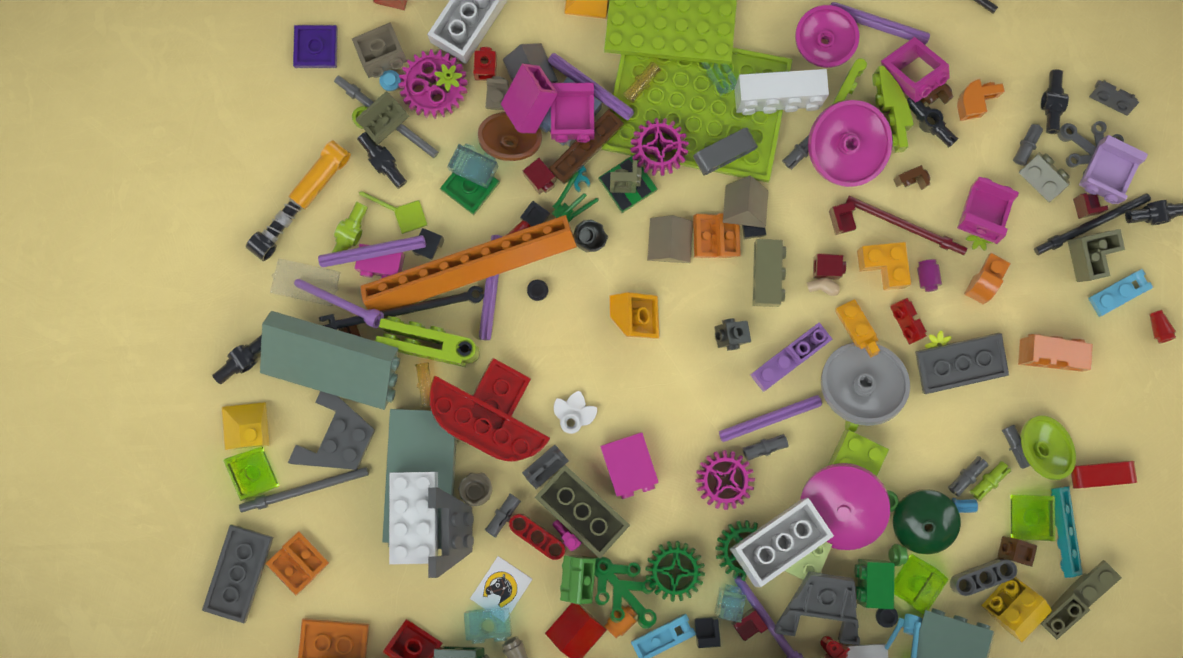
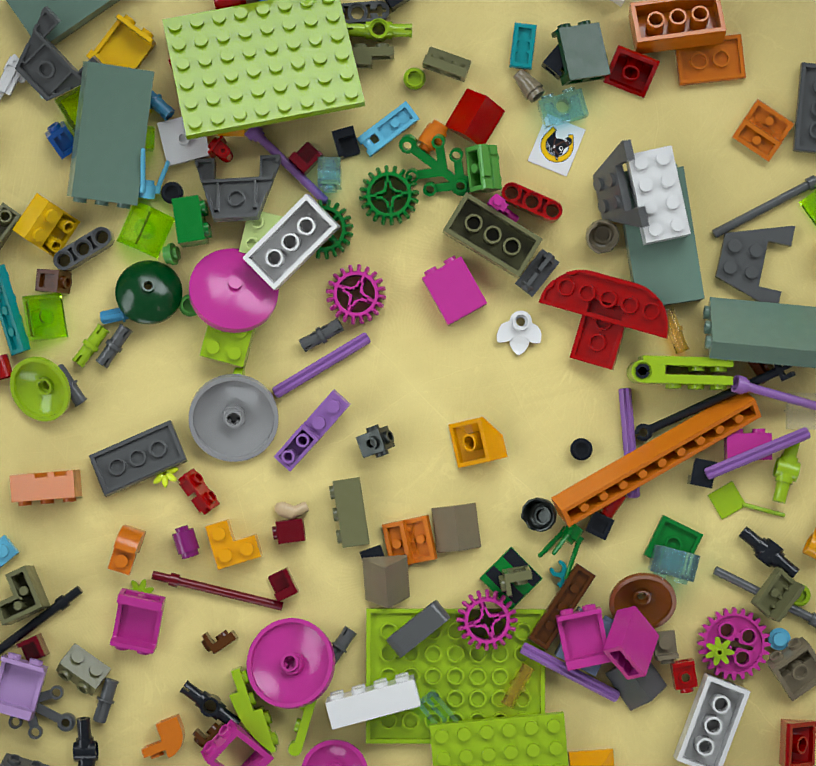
camera: 170 degrees right, 5 degrees up
dark grey pin [485,493,521,538] -> none
dark red brick [522,158,556,195] -> none
light orange hinge [835,299,880,358] -> none

